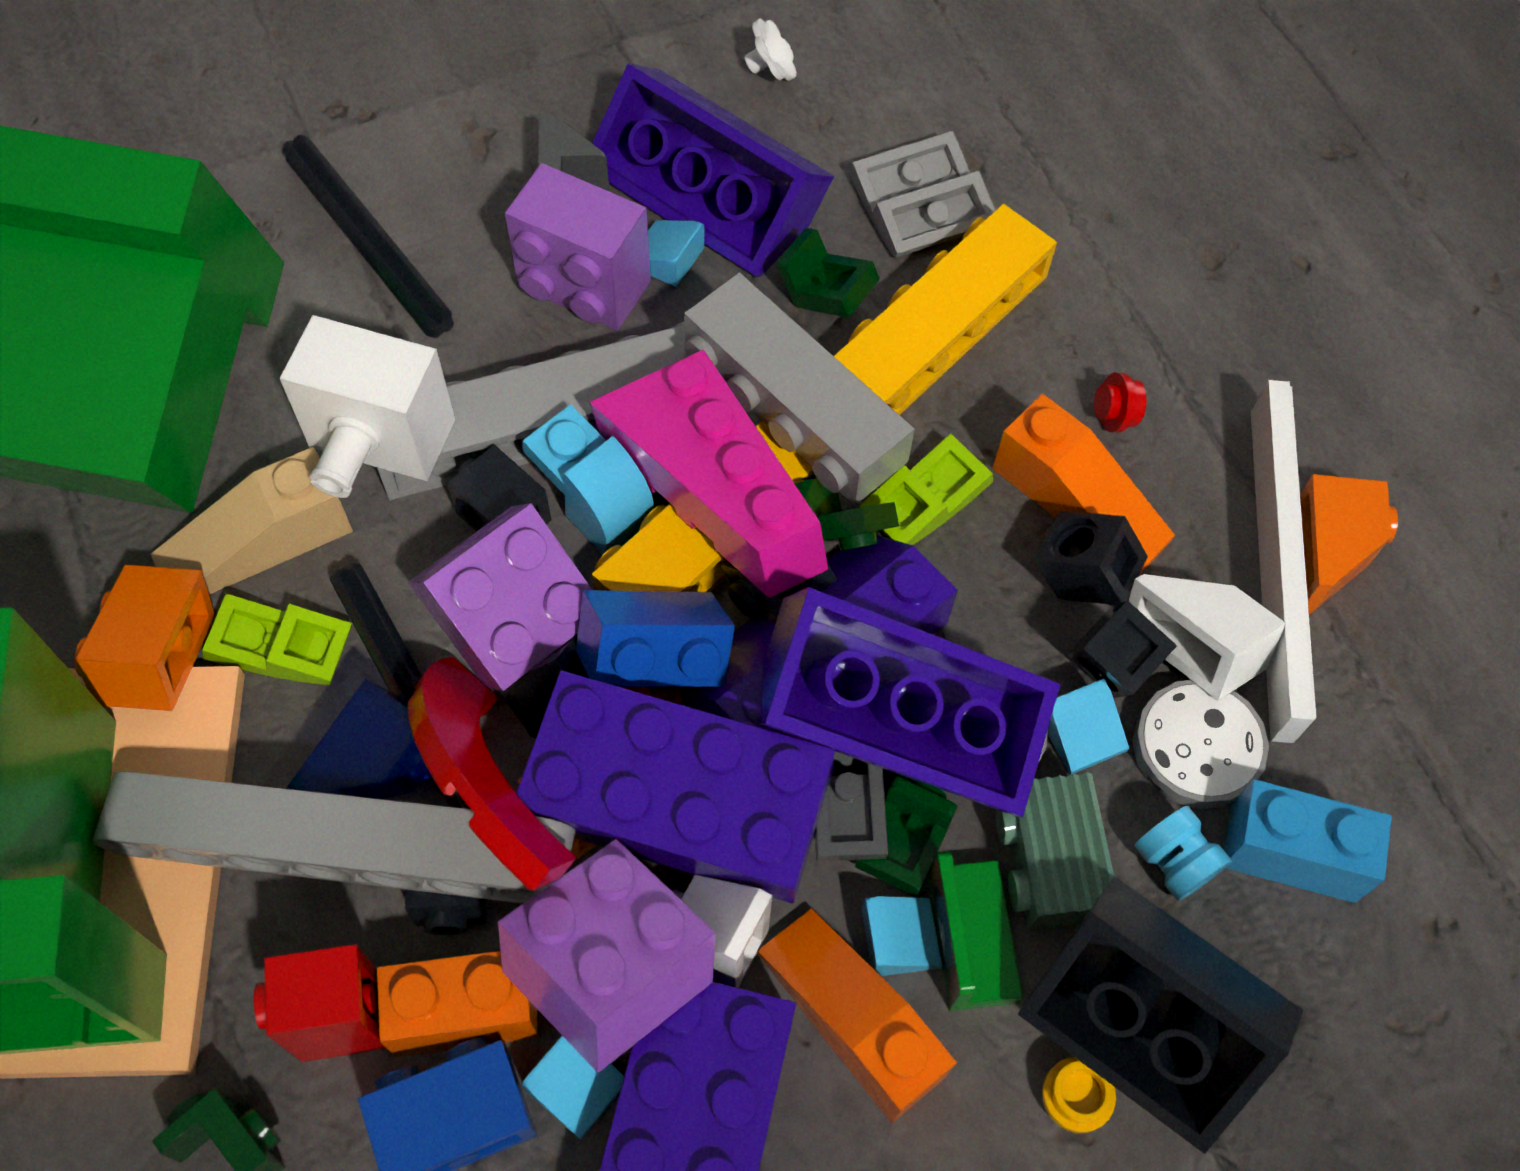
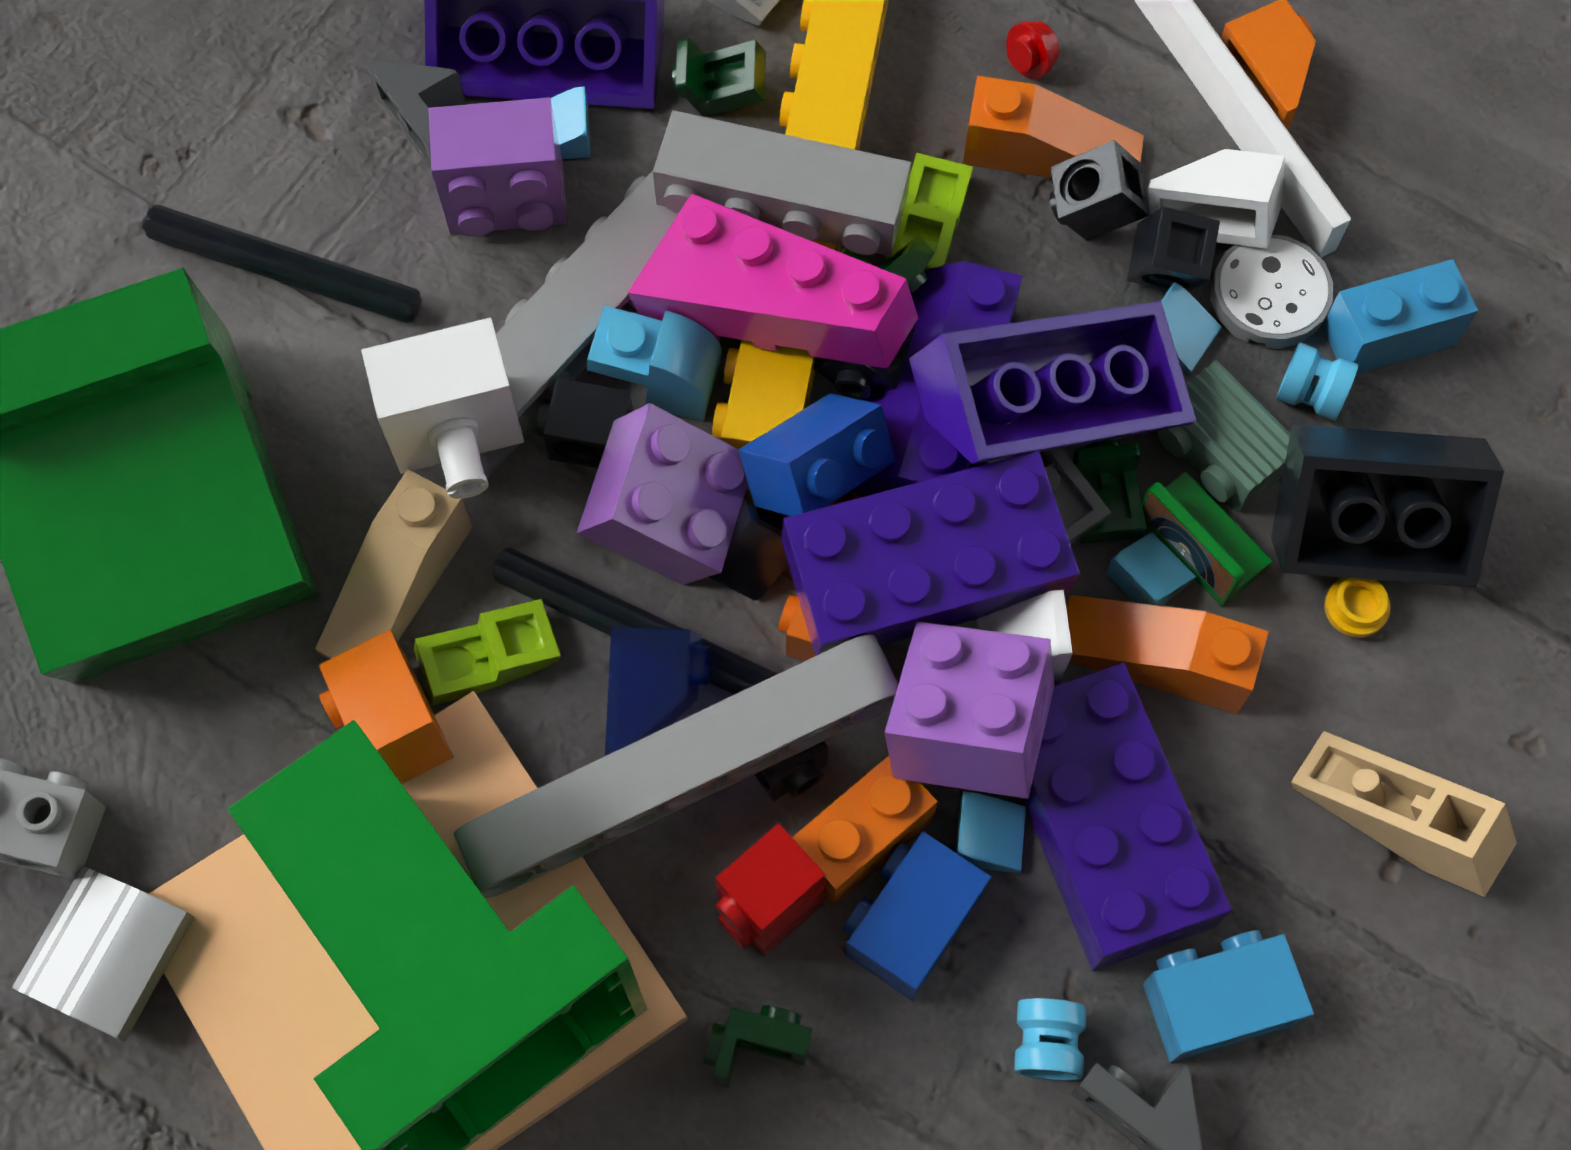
camera: 30 degrees left, 5 degrees up
red tile [407,656,577,891] -> none

